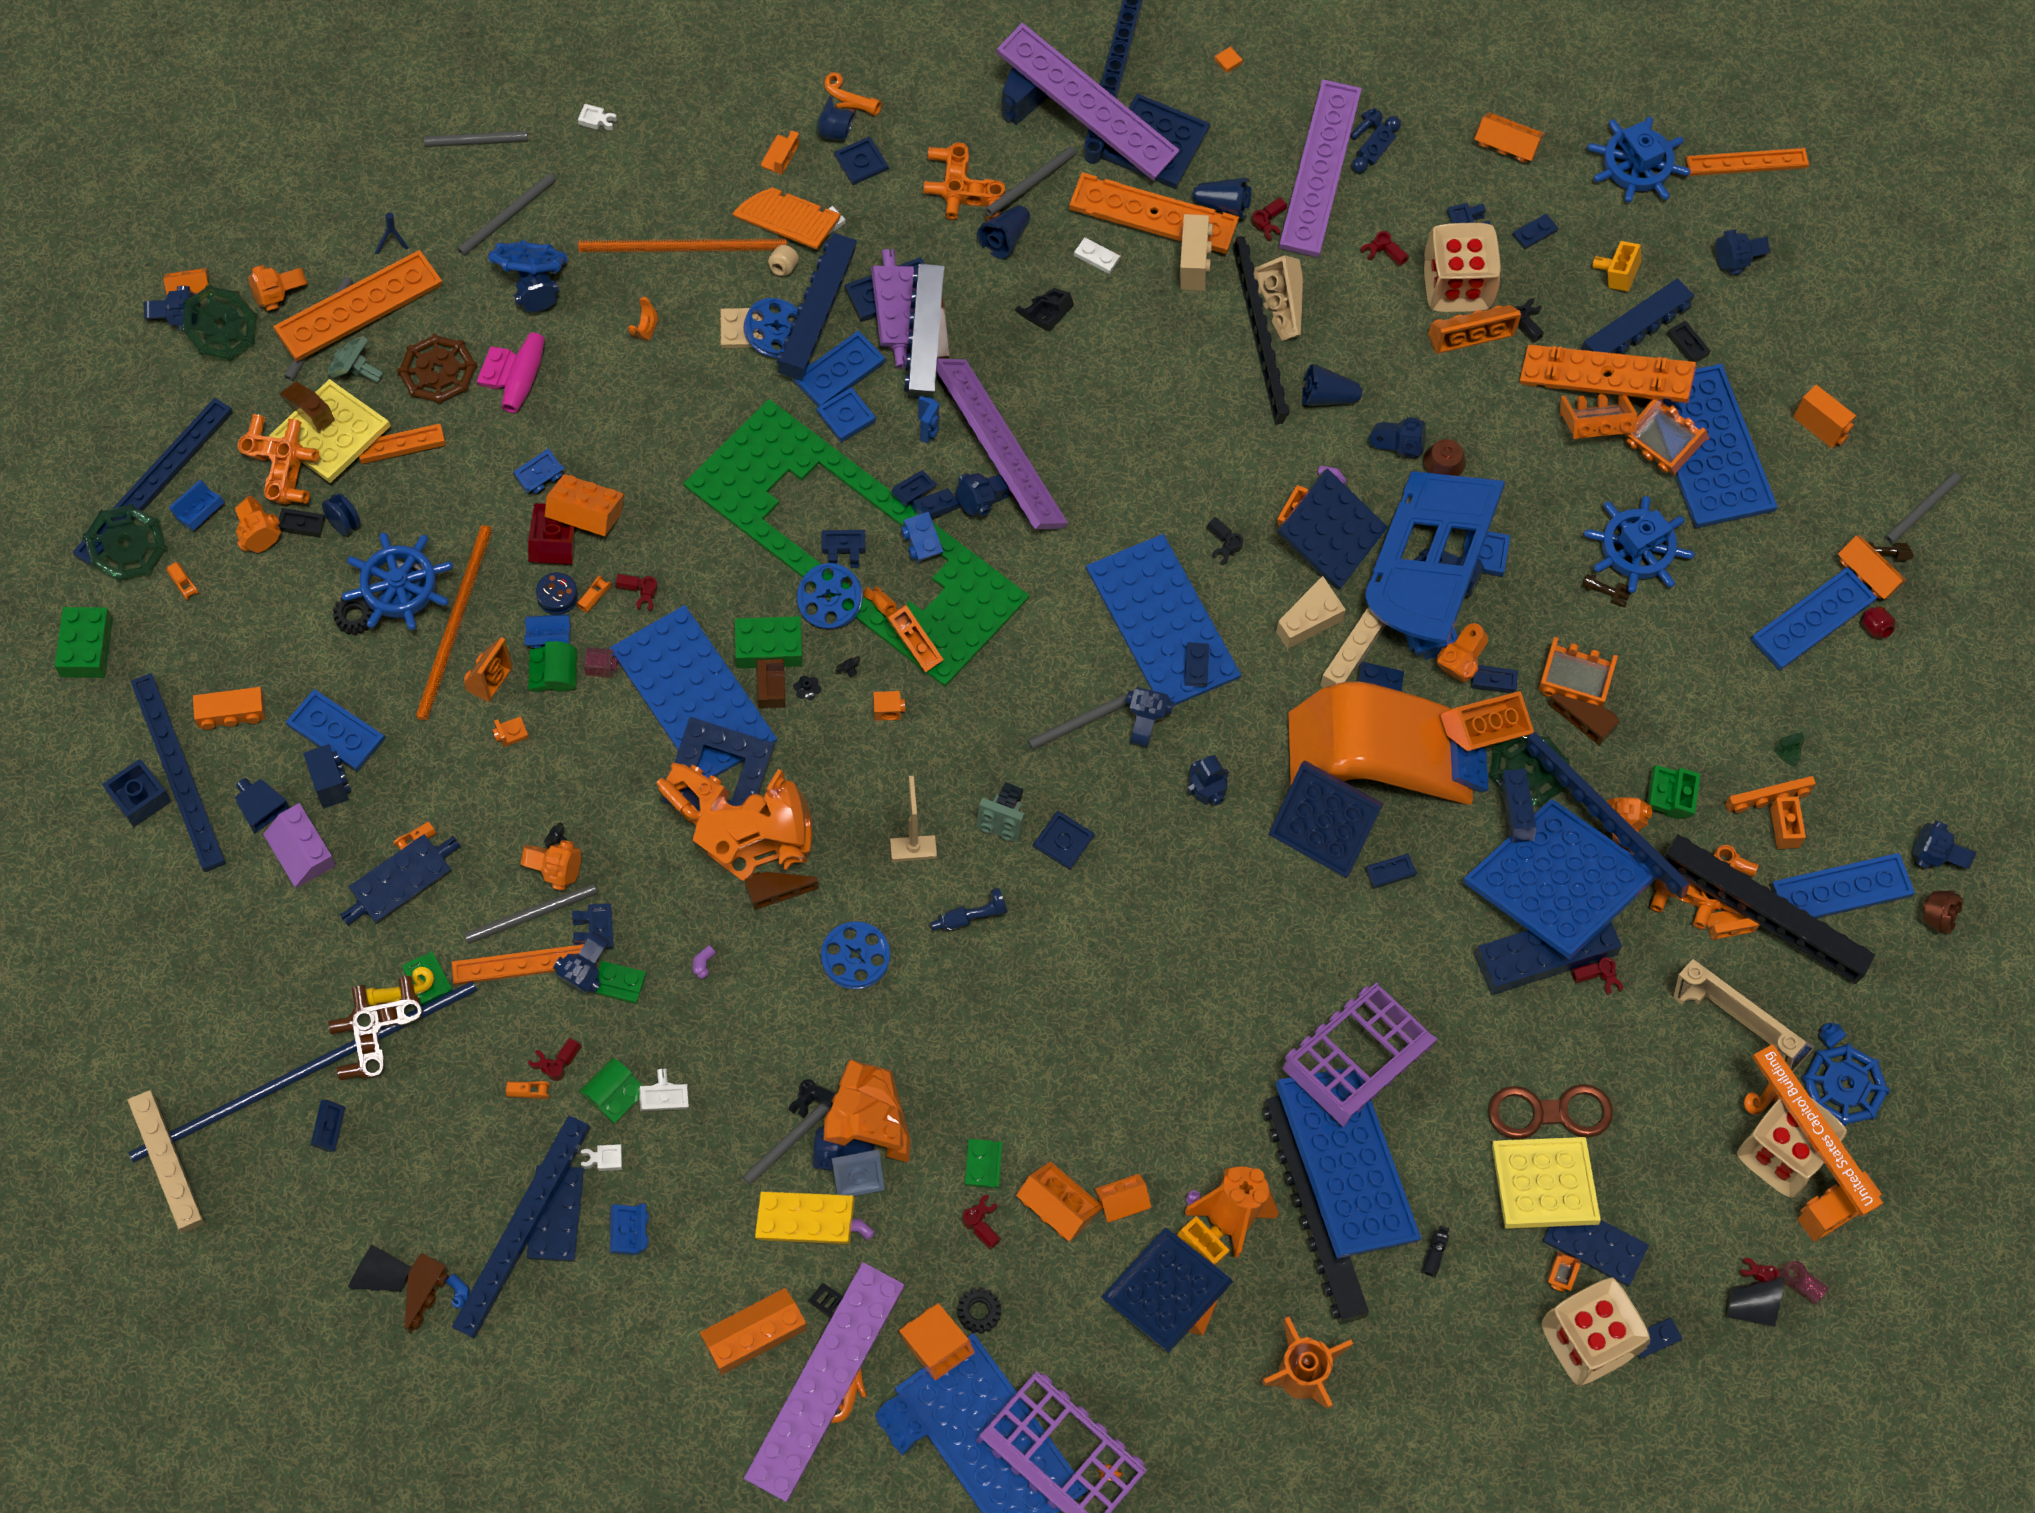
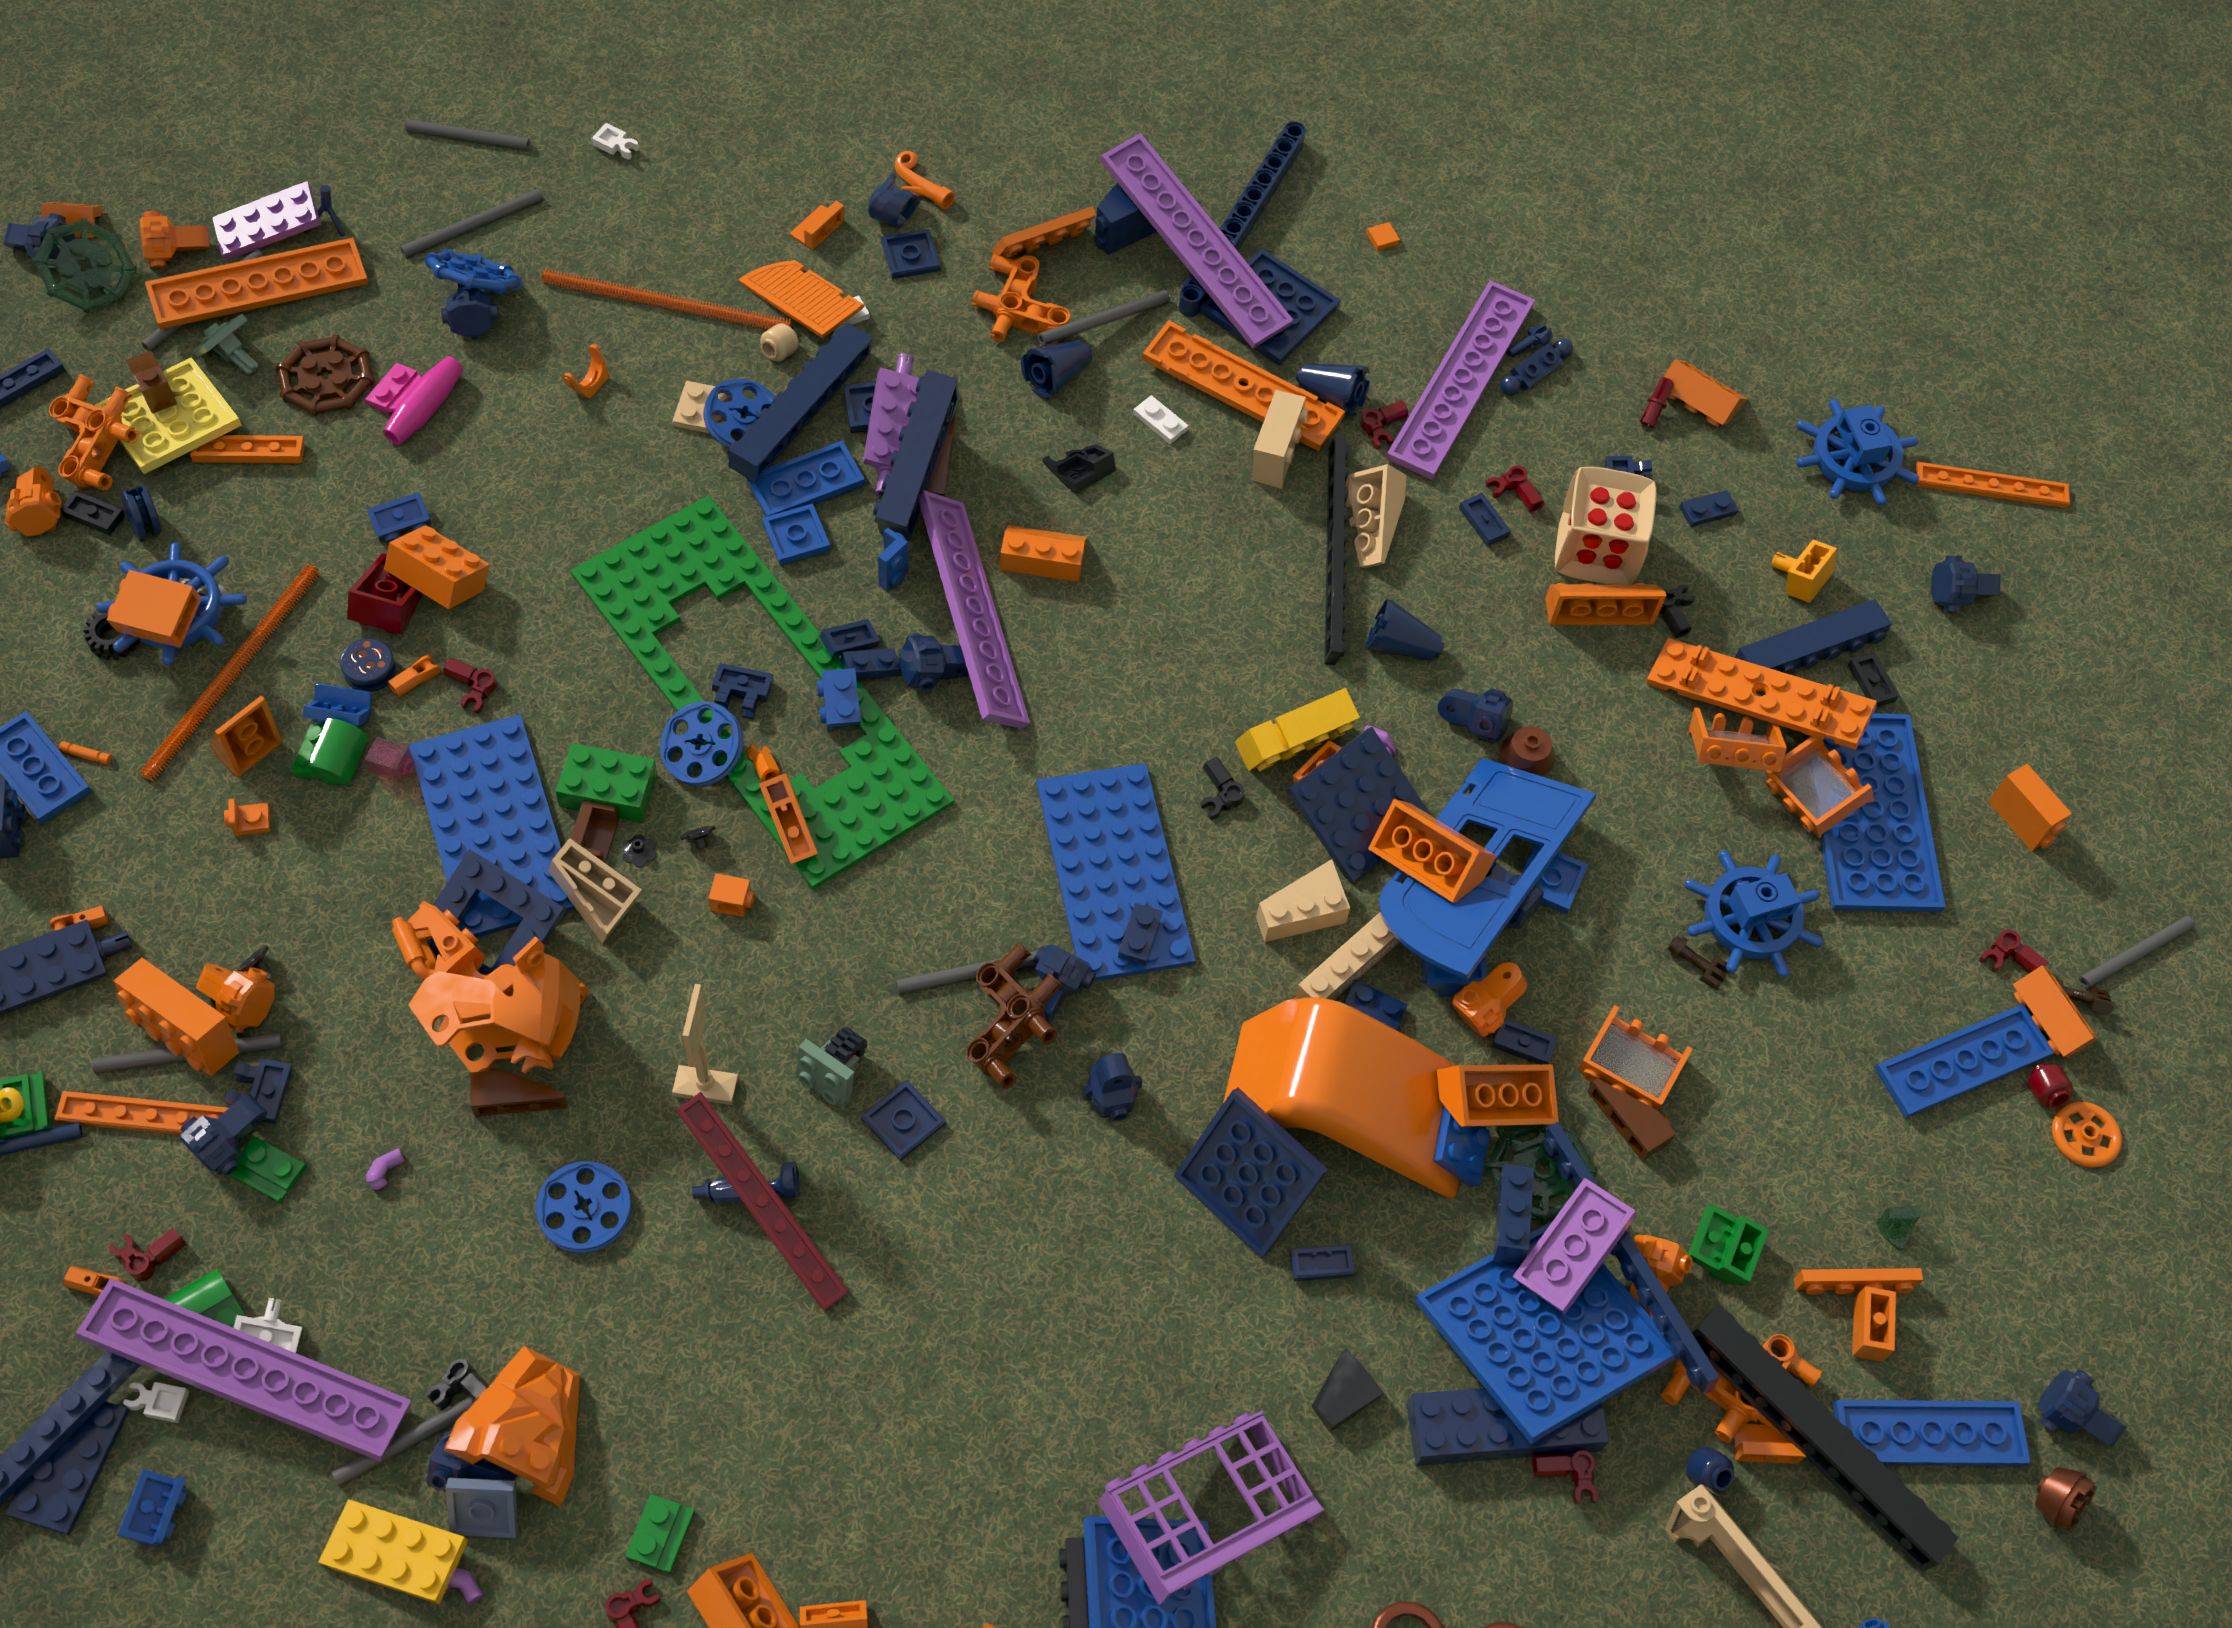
camera: 10 degrees right, 5 degrees down
none -> orange wheel [59,741,113,765]
none -> medium lavender plate [76,1278,411,1462]
none -> orange brick [107,570,202,648]
none -> orange brick [113,958,239,1077]
none -> plate [213,181,321,260]
none -> tan wedge [548,838,642,944]
none -> dark red tile [675,1092,849,1311]
none -> reddish brown pin [966,942,1063,1089]
none -> orange plate [992,206,1097,259]
none -> orange slope [1000,525,1087,582]
none -> yellow piece [1234,688,1360,772]
none -> black slope [1312,1349,1384,1433]
none -> orange slope [1368,799,1496,903]
none -> dark blue plate [1459,493,1511,547]
none -> medium lavender plate [1512,1178,1638,1314]
none -> dark red axle [1639,377,1674,428]
none -> dark blue head [1686,1446,1734,1494]
none -> dark red bar [1979,930,2049,973]
none -> orange plate [2052,1102,2122,1168]

